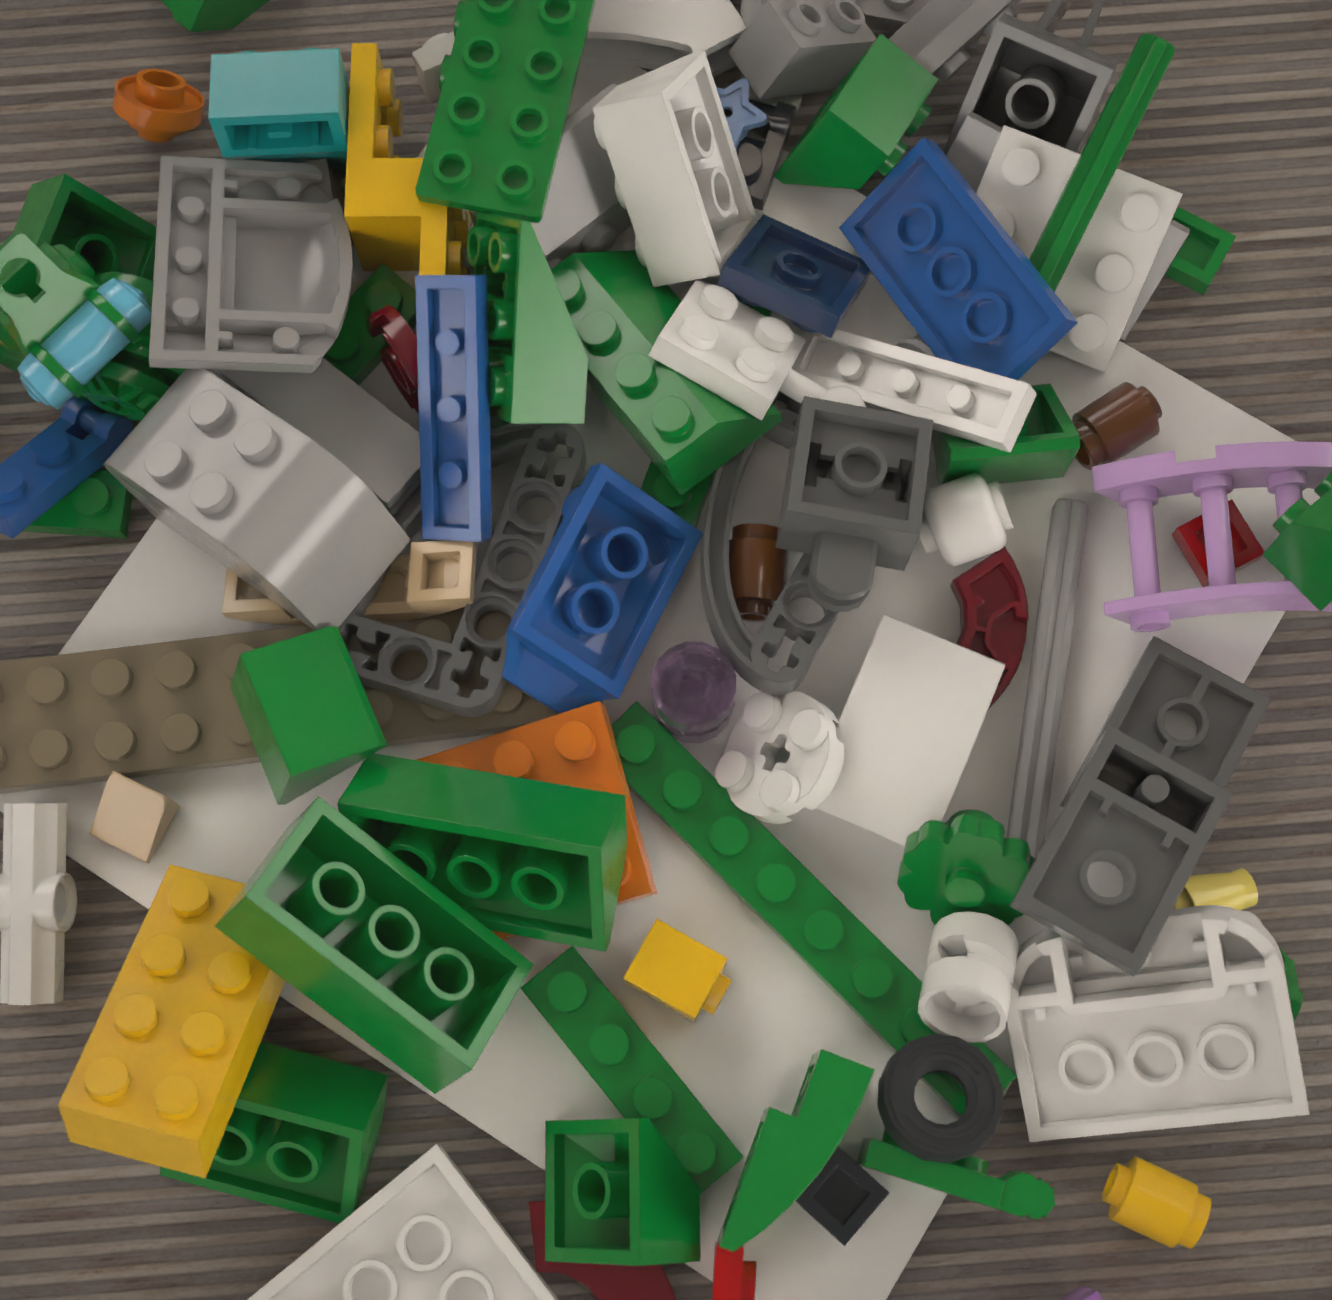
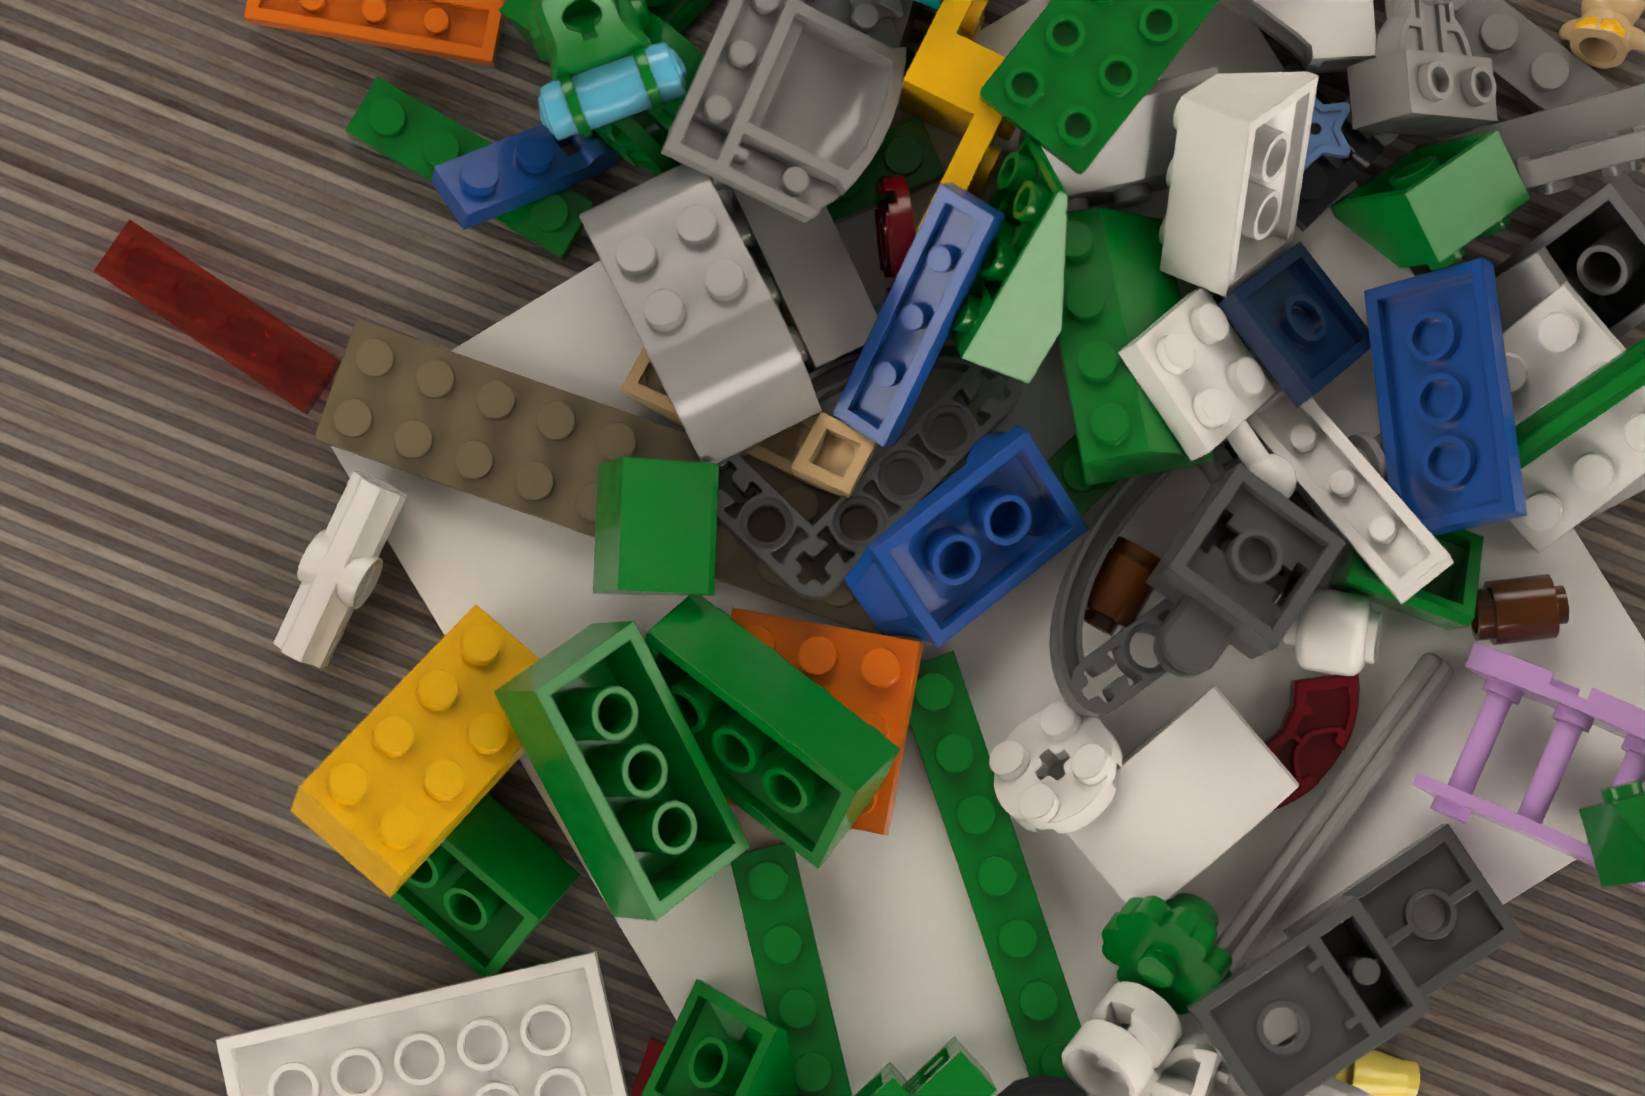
camera: 25 degrees right, 10 degrees up
tan slope [90,771,180,863] -> none
yellow brick [623,918,732,1023] -> none
clear purple wheel [651,642,736,743] -> none
red plate [1171,499,1265,587] -> none

